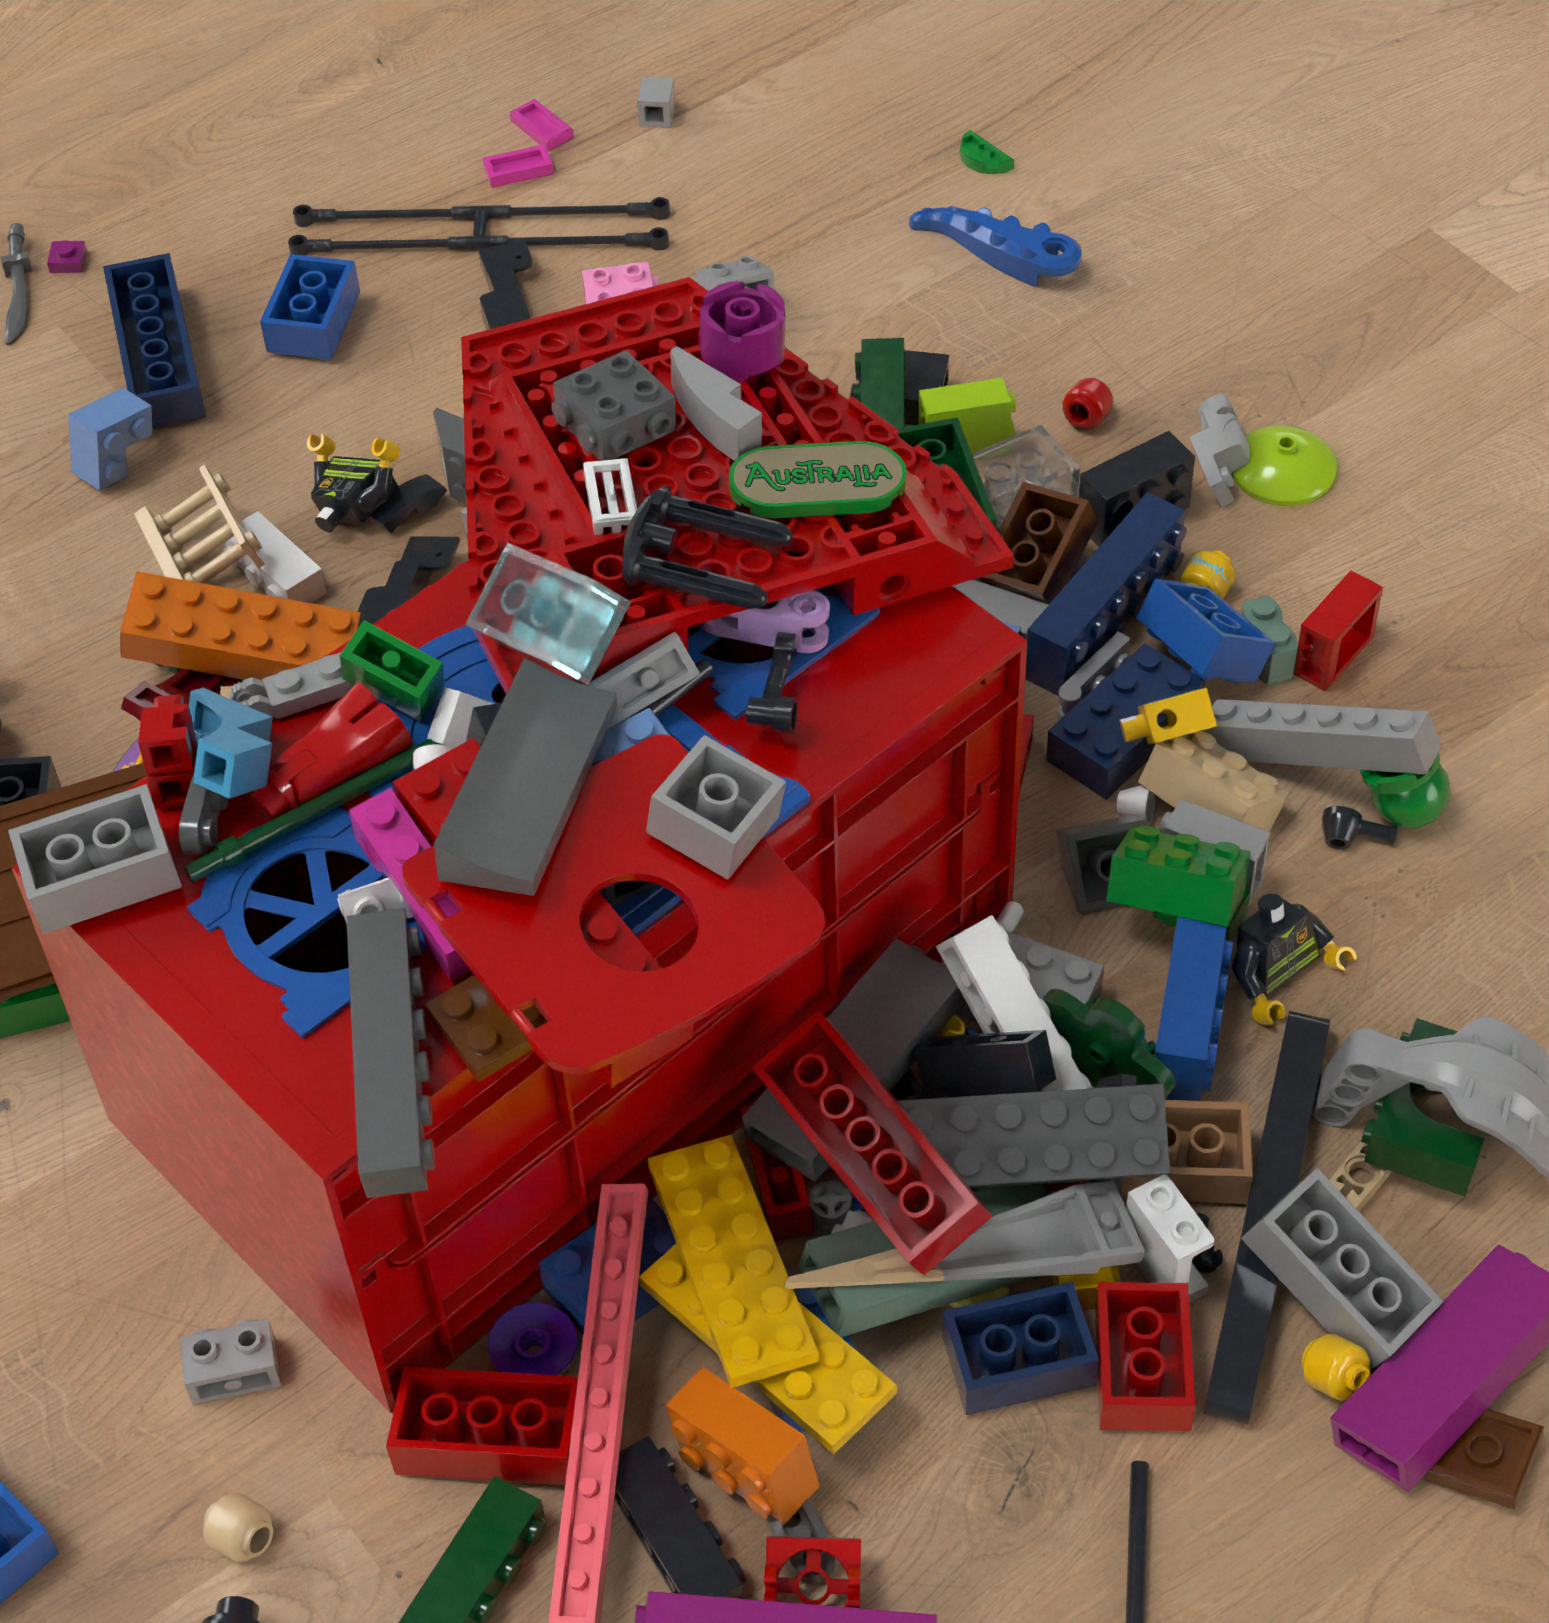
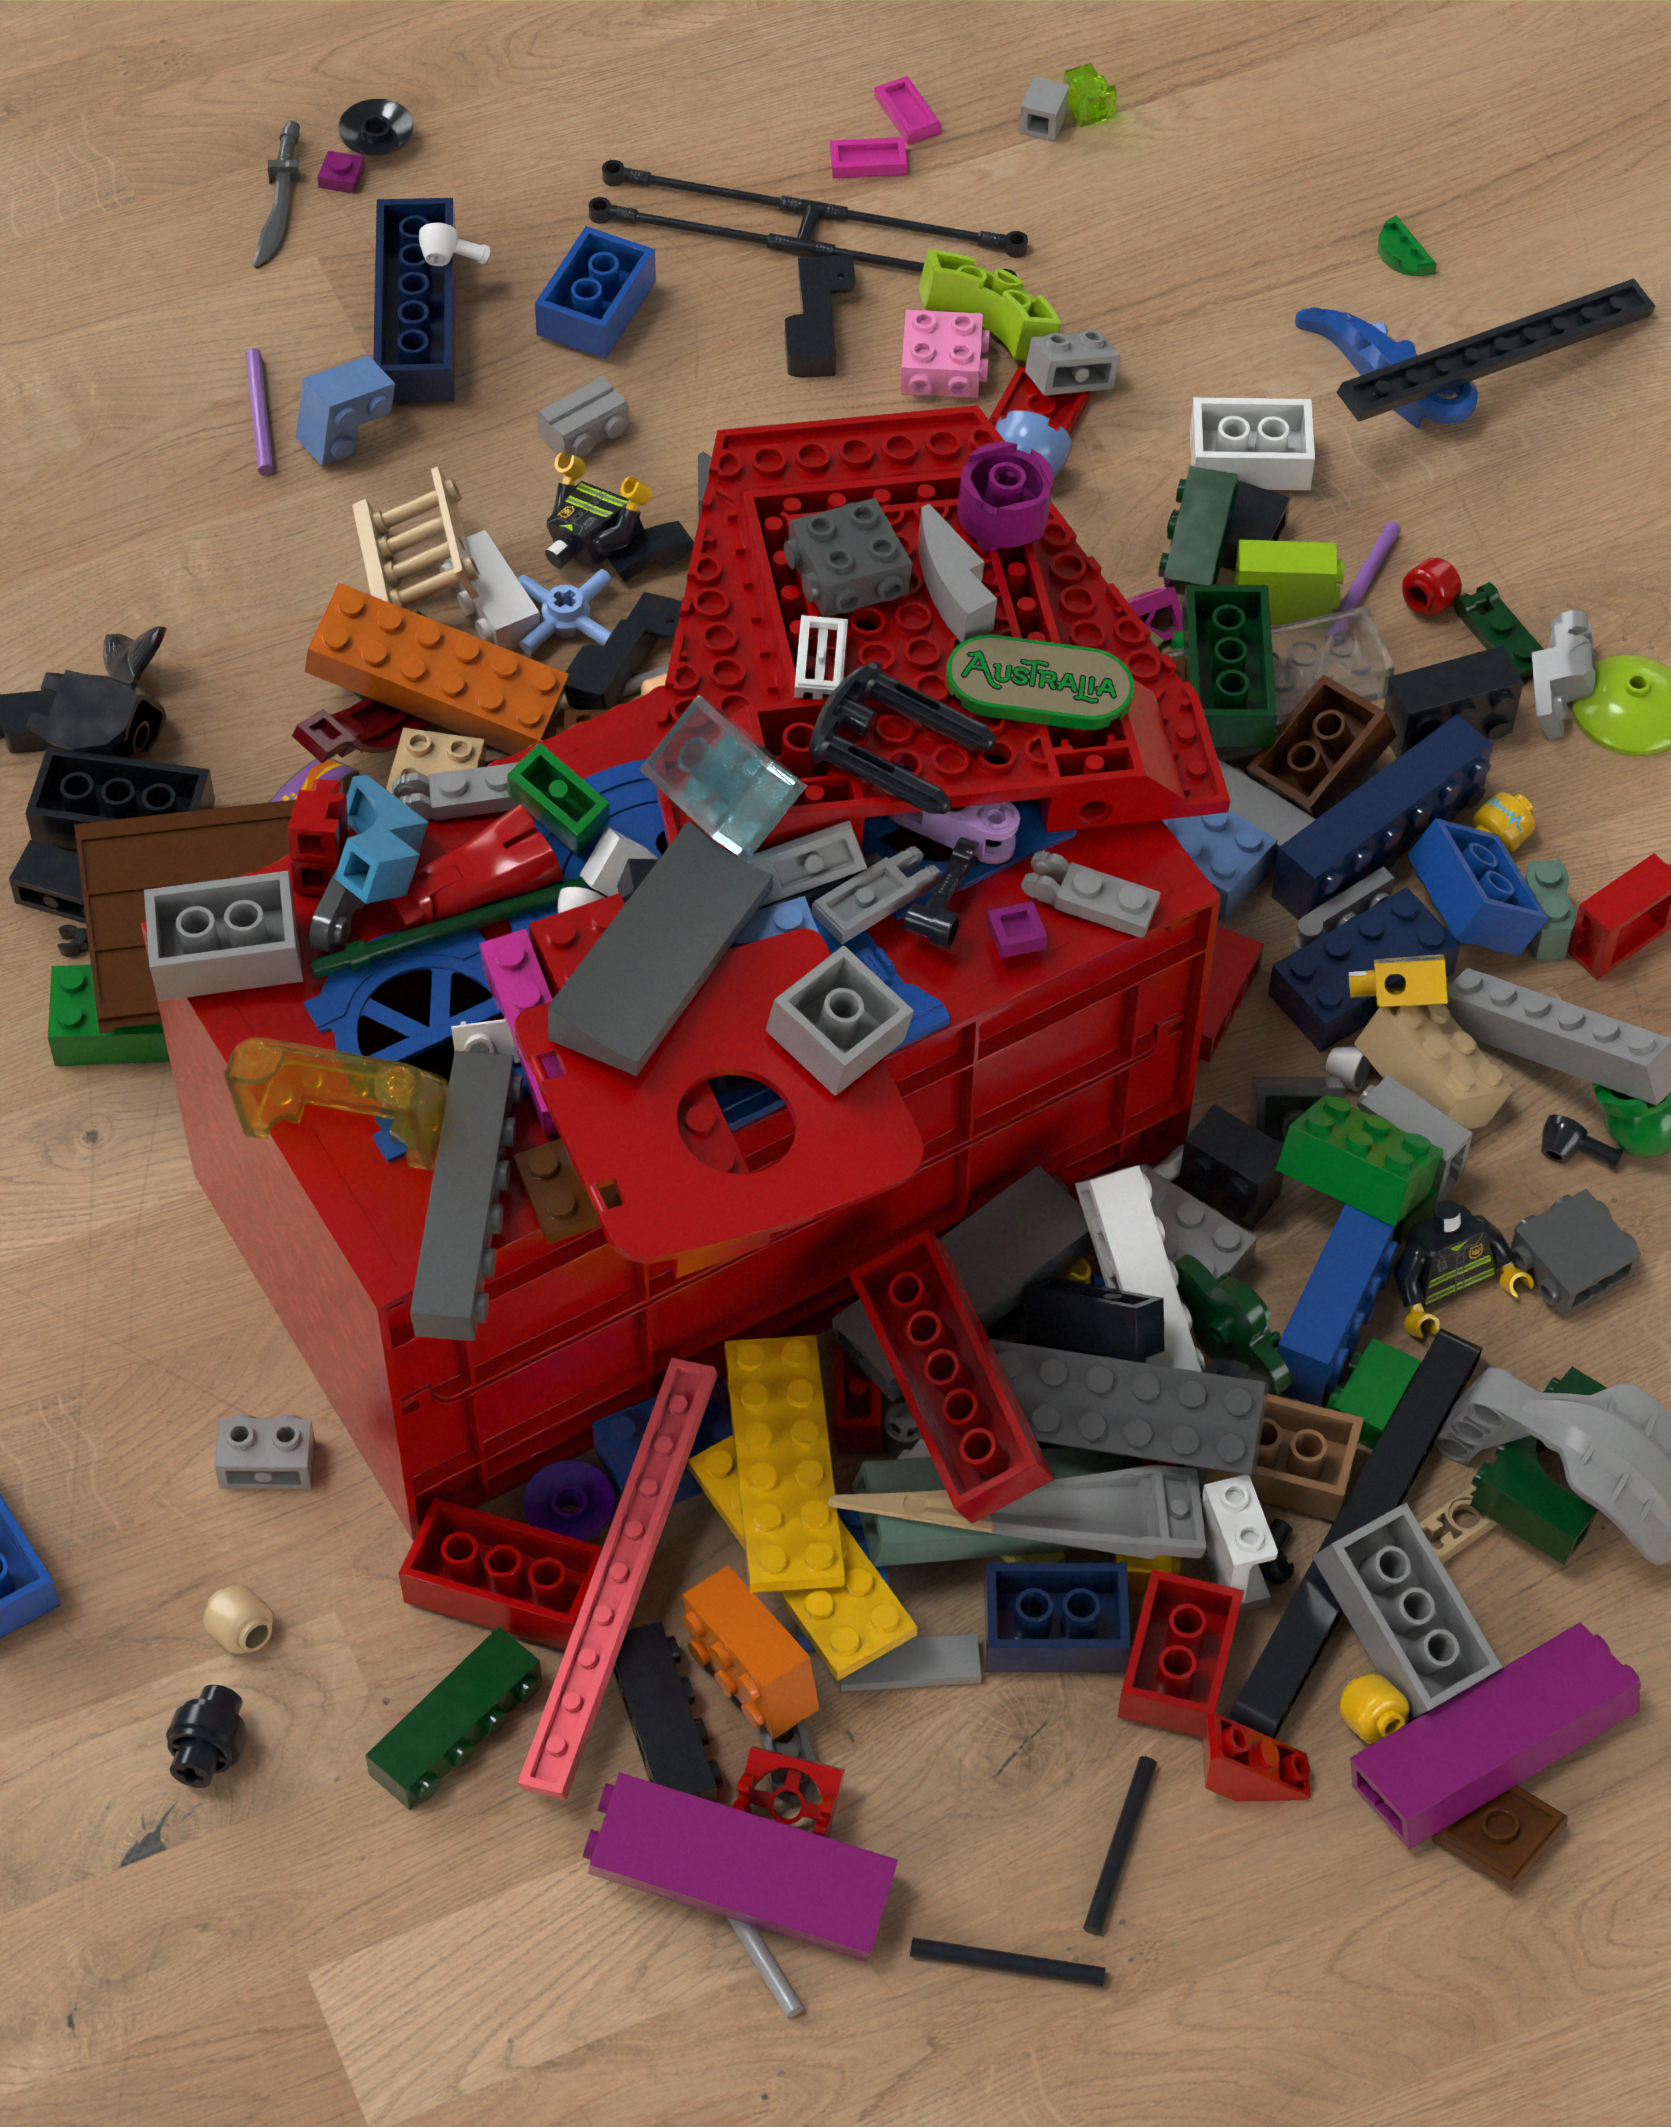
camera: 10 degrees right, 5 degrees up
none -> clear yellow windscreen [224,1037,449,1171]
none -> medium lavender bar [246,348,274,476]
none -> black dish [339,99,414,156]
none -> white bar [419,223,490,266]
none -> light blue bar [518,569,612,655]
none -> light grey brick [537,376,629,457]
none -> light grey hinge [811,846,943,944]
none -> light grey tile [840,1633,981,1692]
none -> lime brick [918,249,1061,362]
none -> magenta plate [987,901,1047,958]
none -> light grey hinge [1021,850,1161,938]
none -> clear neon green brick [1063,63,1117,127]
none -> black brick [1178,1104,1284,1231]
none -> white brick [1190,397,1315,490]
none -> red slope [1202,1713,1311,1802]
none -> medium lavender bar [1323,521,1401,644]
none -> green brick [1327,1338,1421,1450]
none -> black plate [1336,278,1656,422]
none -> dark green plate [1453,582,1544,682]
none -> dark grey brick [1510,1189,1641,1317]

